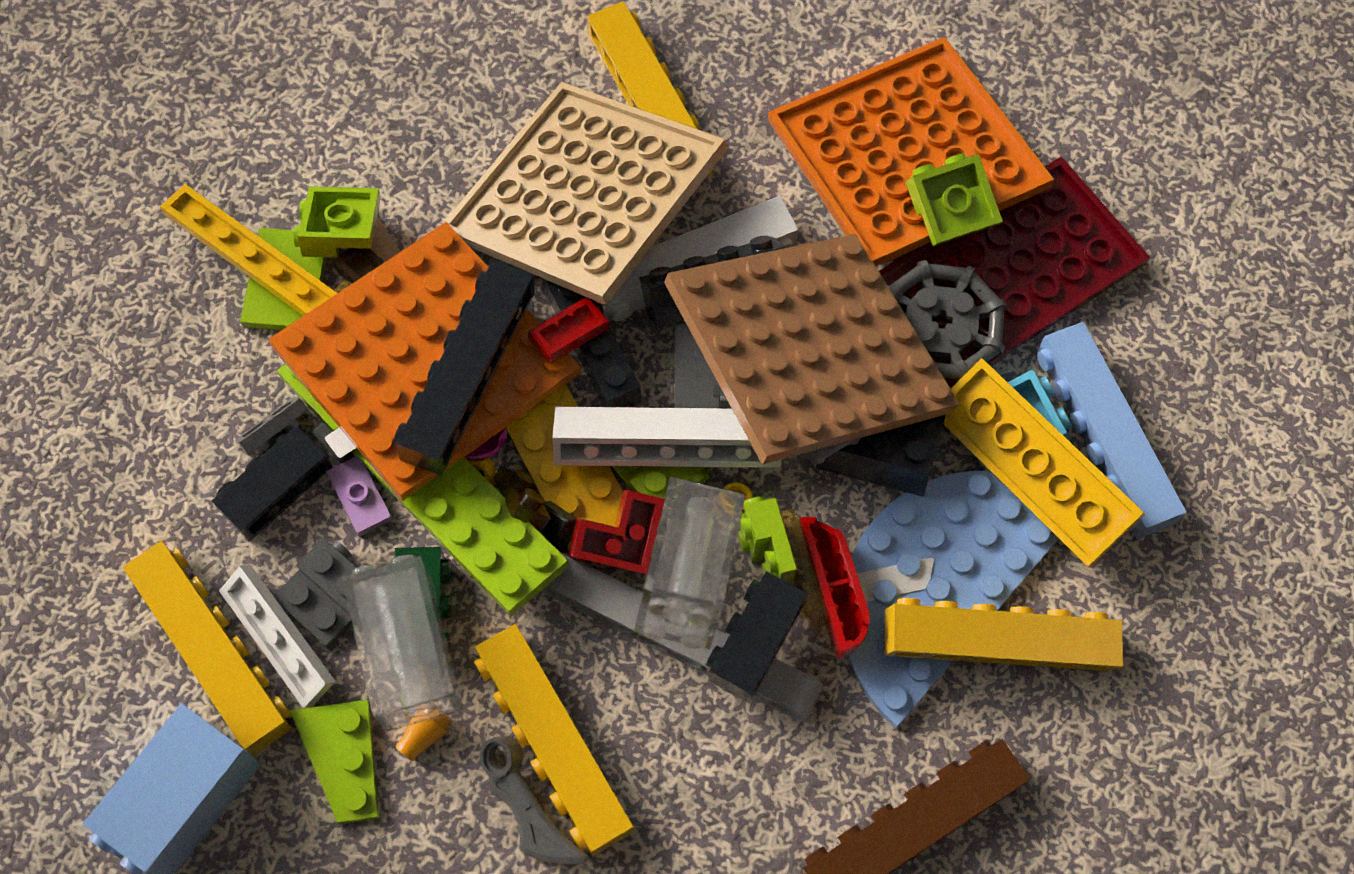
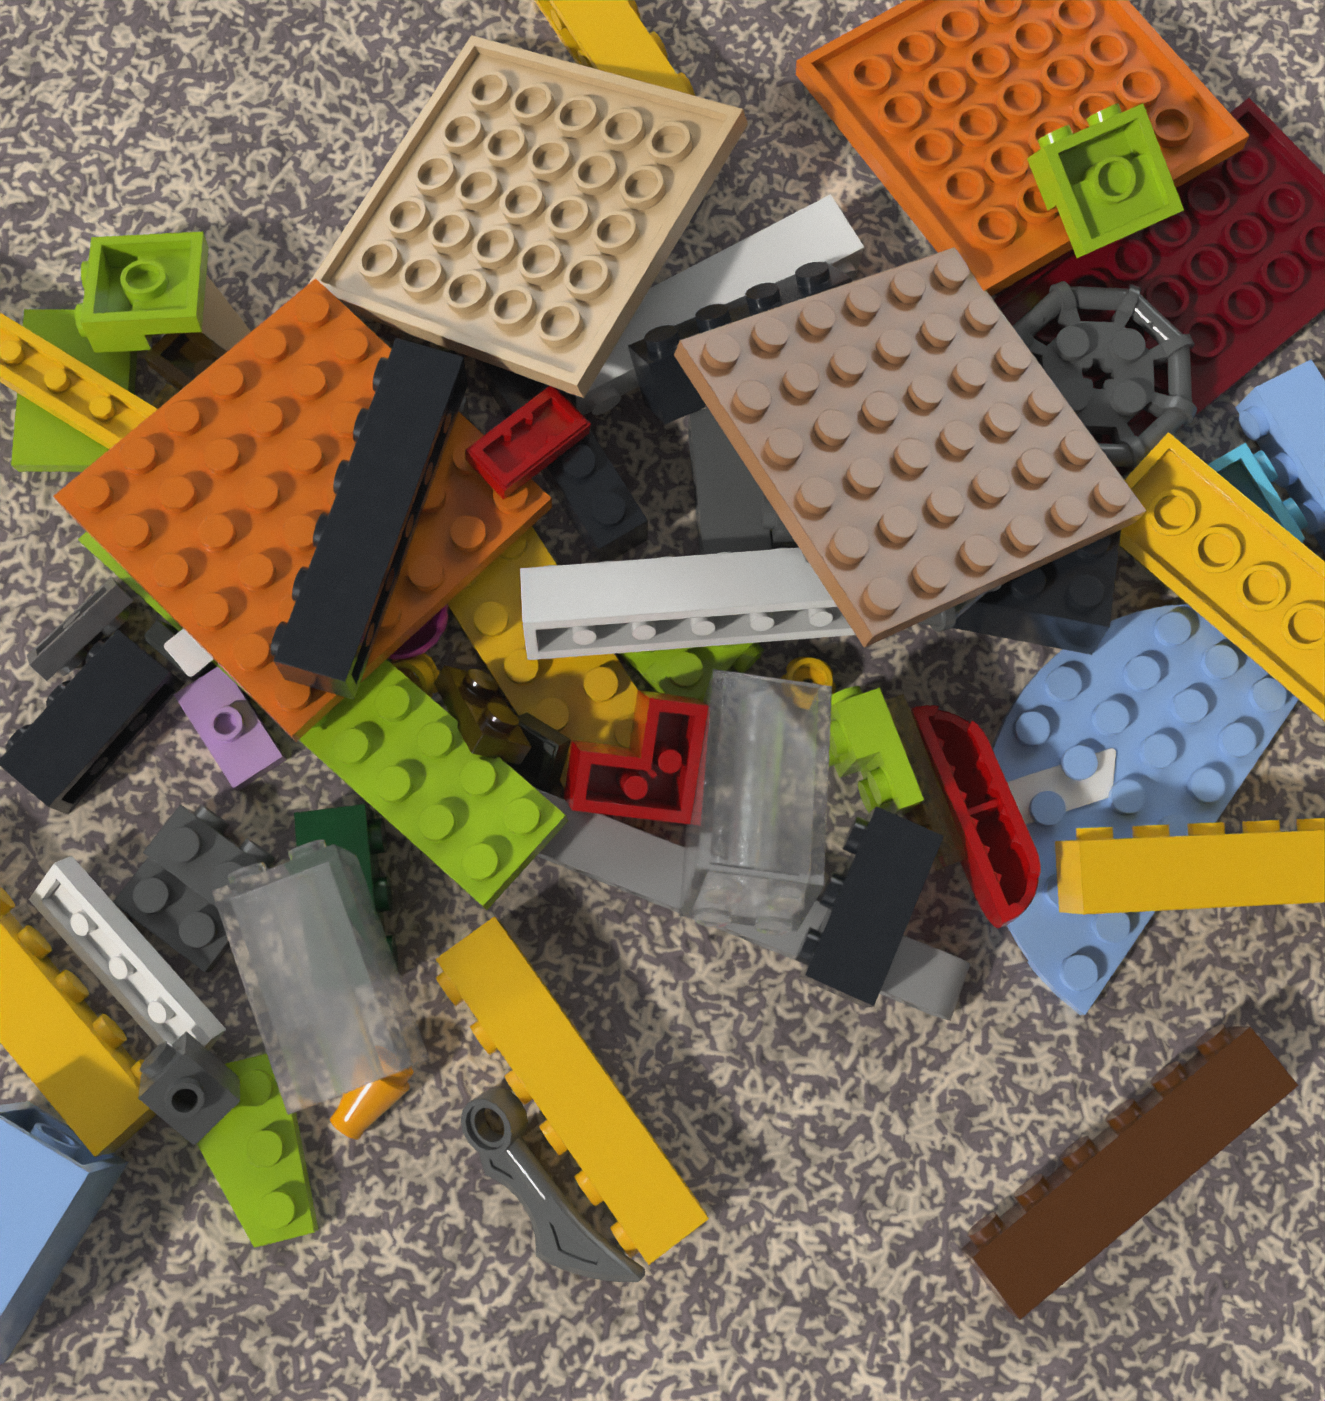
camera: 10 degrees left, 10 degrees up
none -> dark grey brick [138,1031,240,1146]

